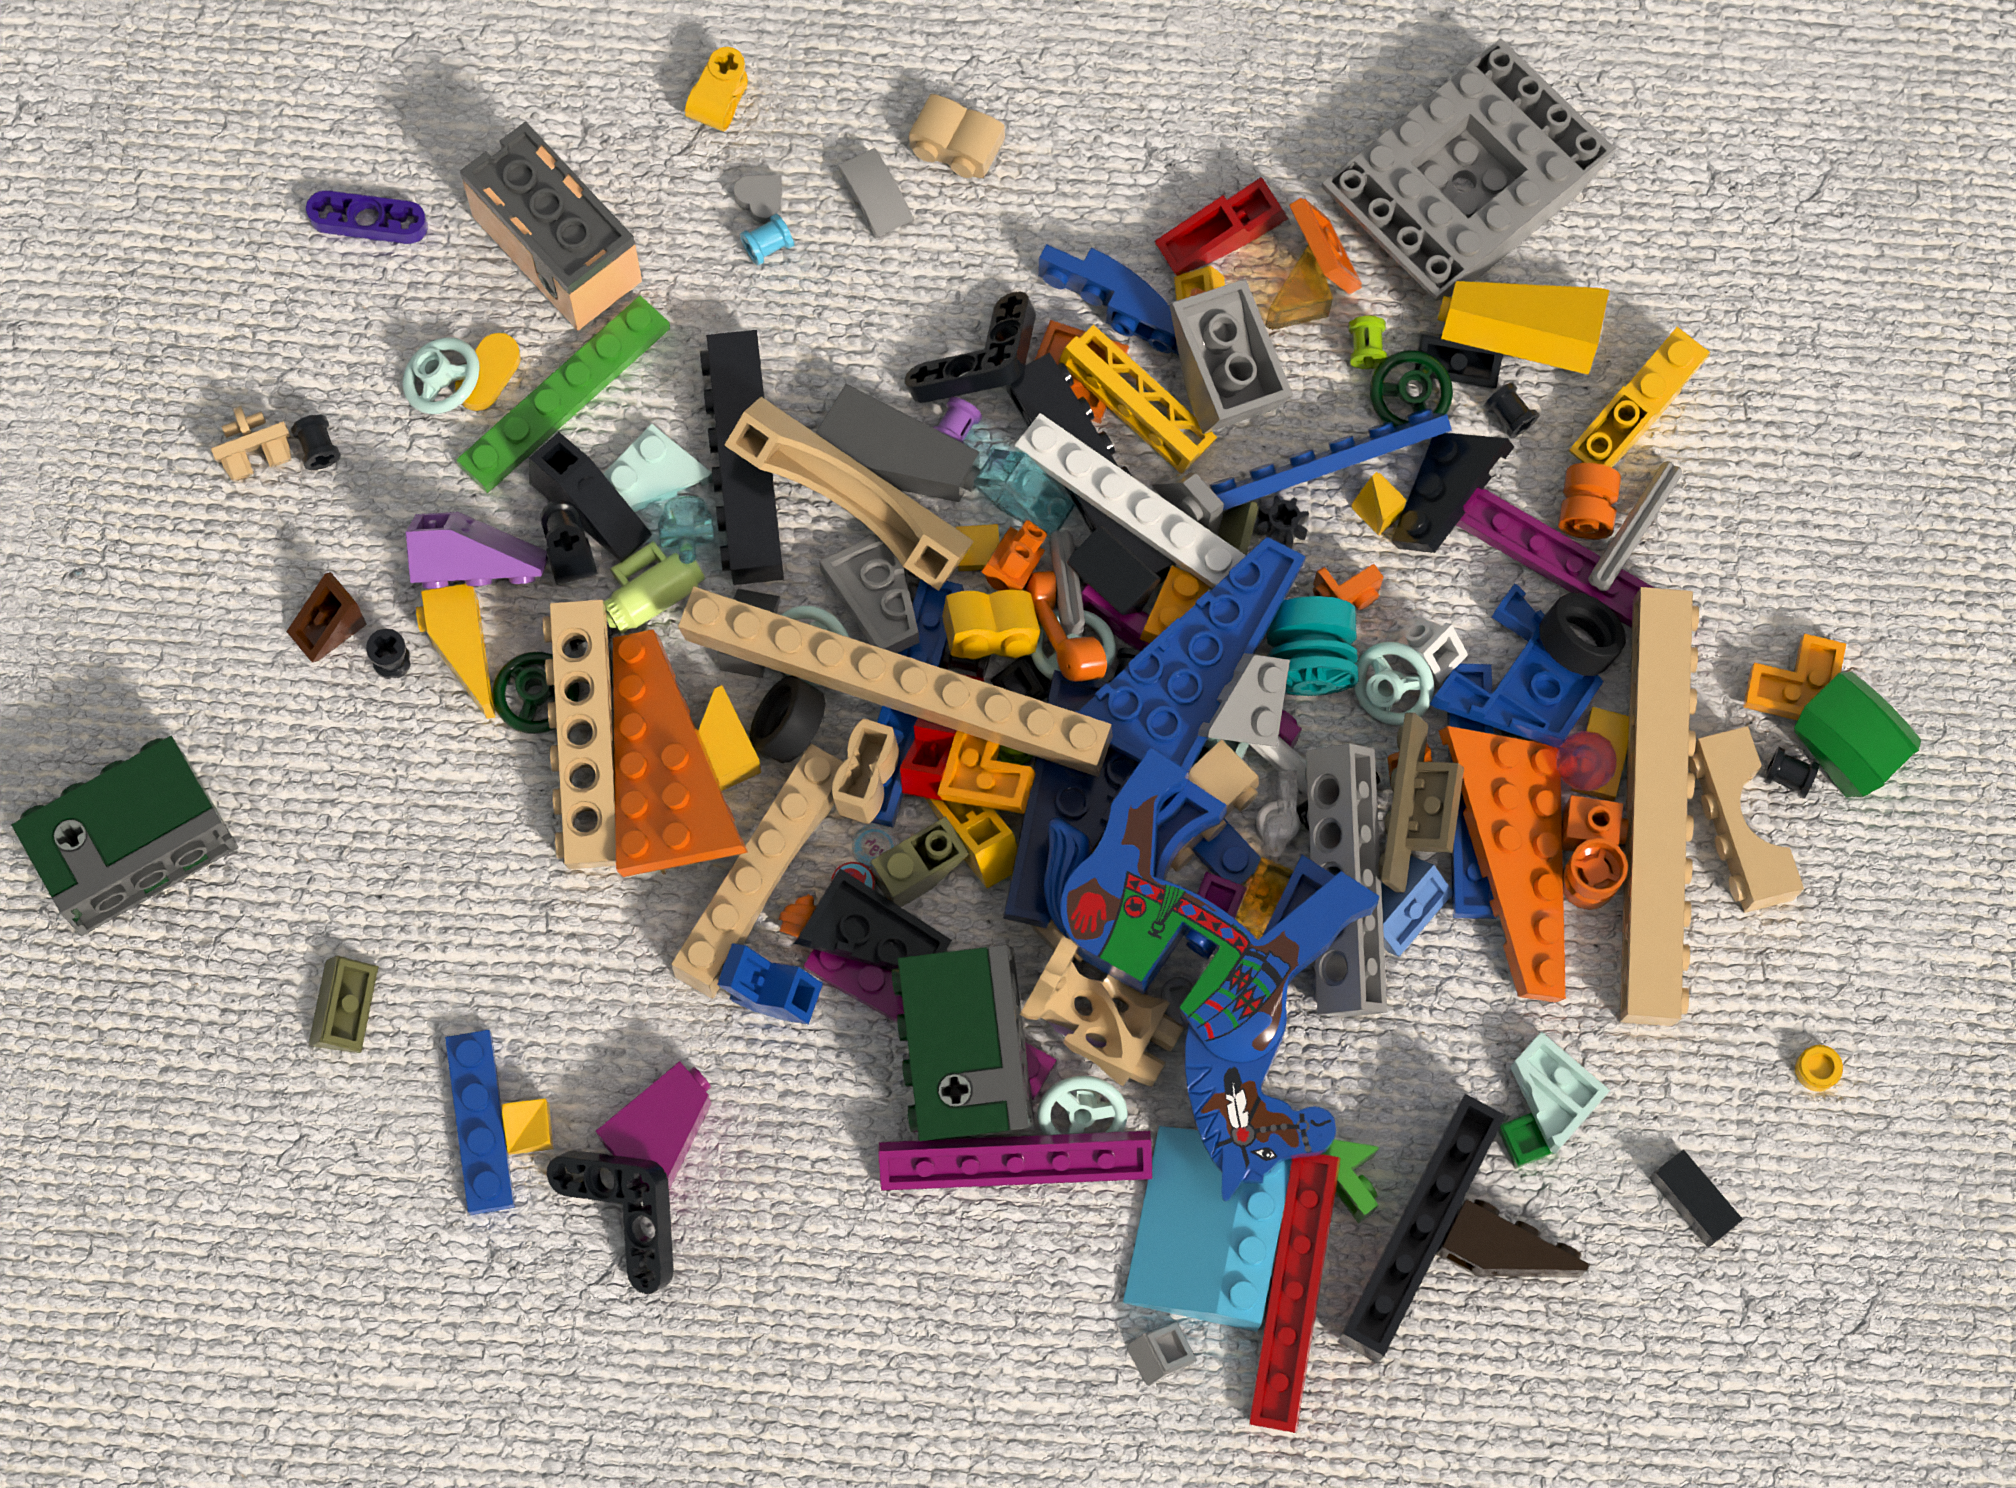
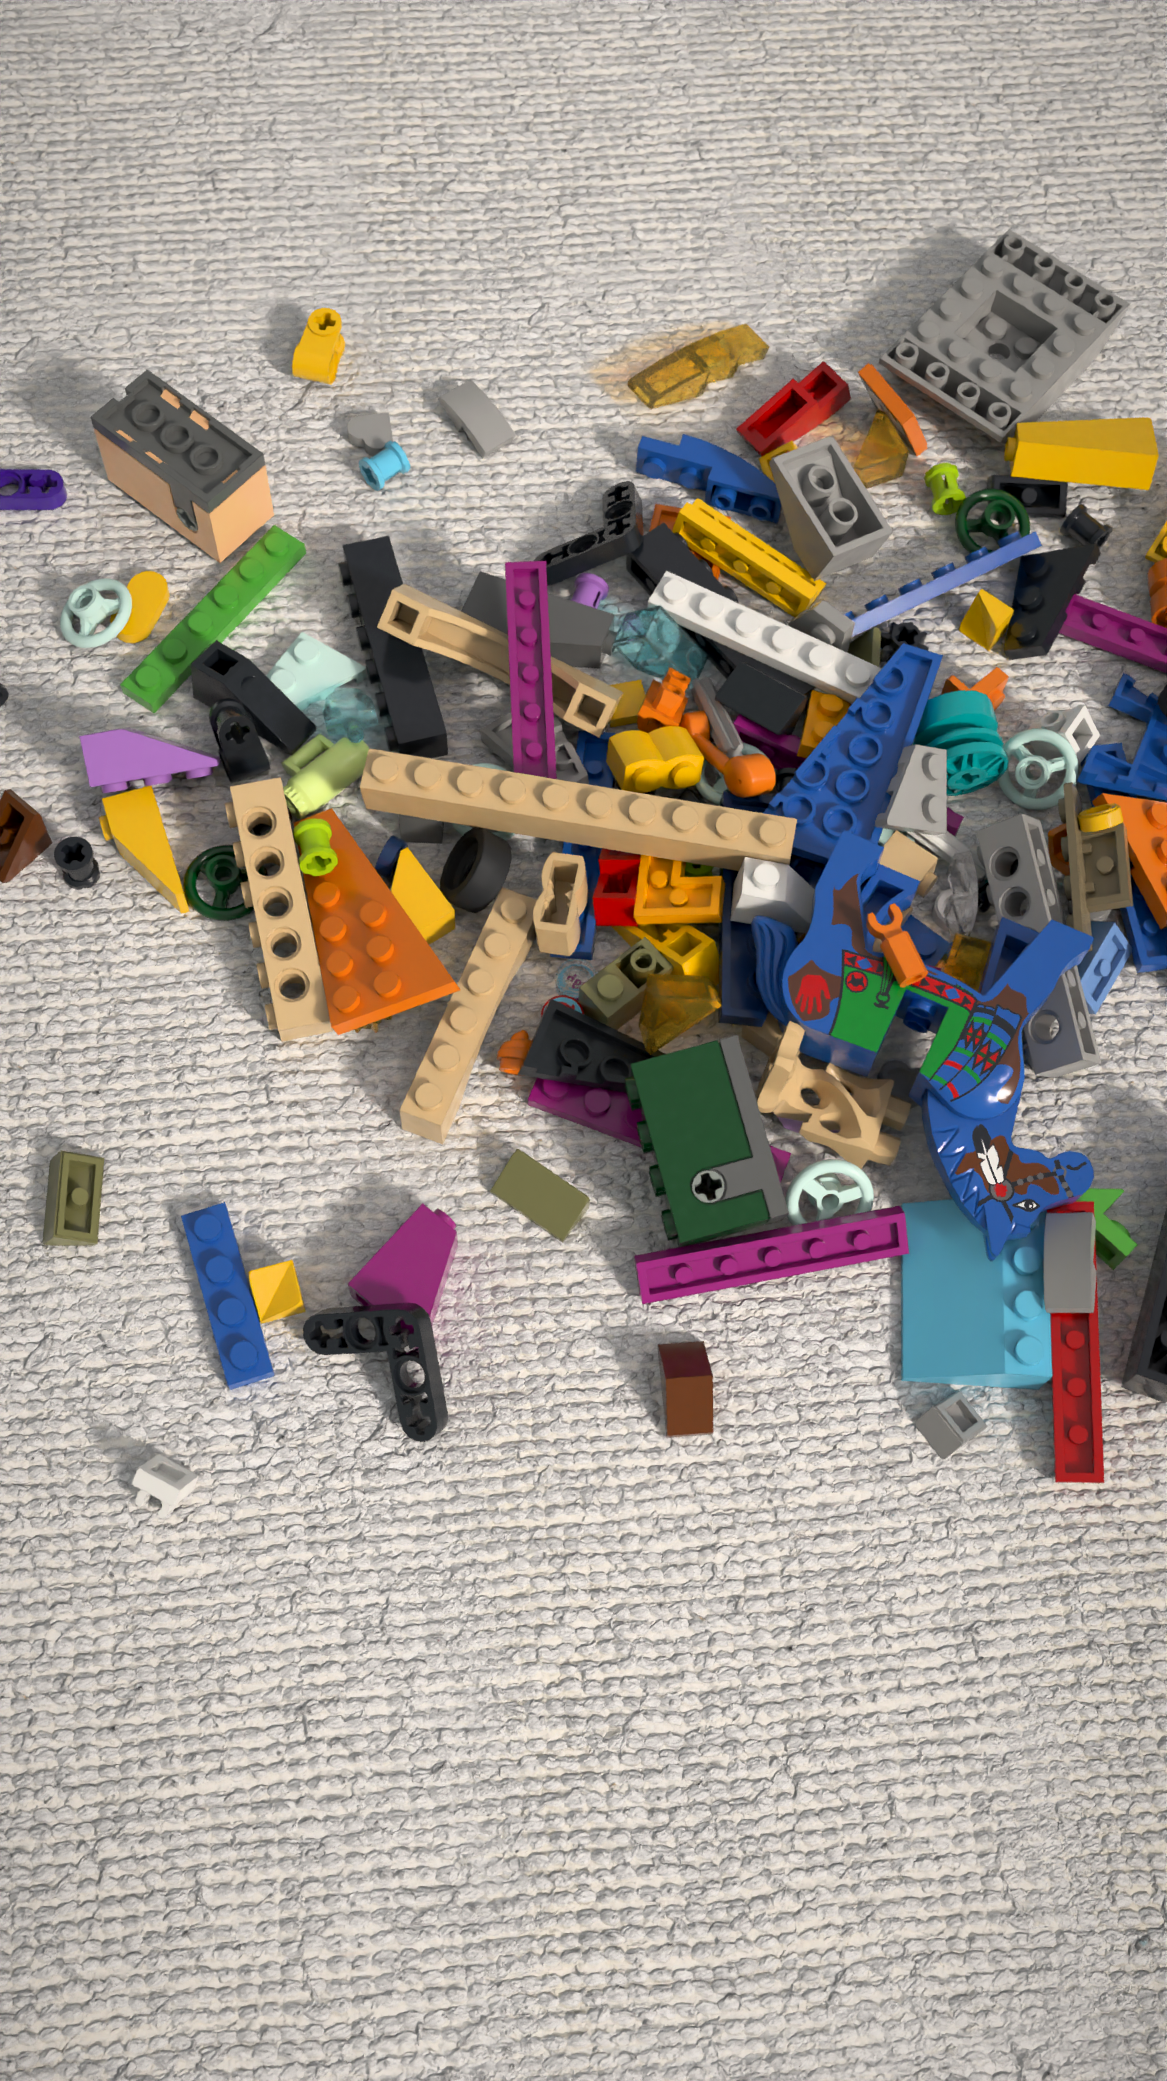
camera: 10 degrees left, 5 degrees down
blue brick [717,943,823,1025] -> none
tan brick [909,94,1005,179] -> none
none -> white tile [131,1454,199,1519]
none -> lime bush [293,818,338,876]
none -> dark blue tile [375,835,408,880]
none -> olive slope [490,1149,590,1243]
none -> magenta plate [505,561,557,779]
none -> clear yellow slope [627,324,769,409]
none -> clear yellow slope [638,973,722,1055]
none -> reddish brown slope [657,1341,714,1438]
none -> white slope [730,857,815,934]
none -> orange bar [866,904,928,988]
none -> light grey slope [1044,1212,1097,1313]
none -> yellow tile [1078,803,1123,832]

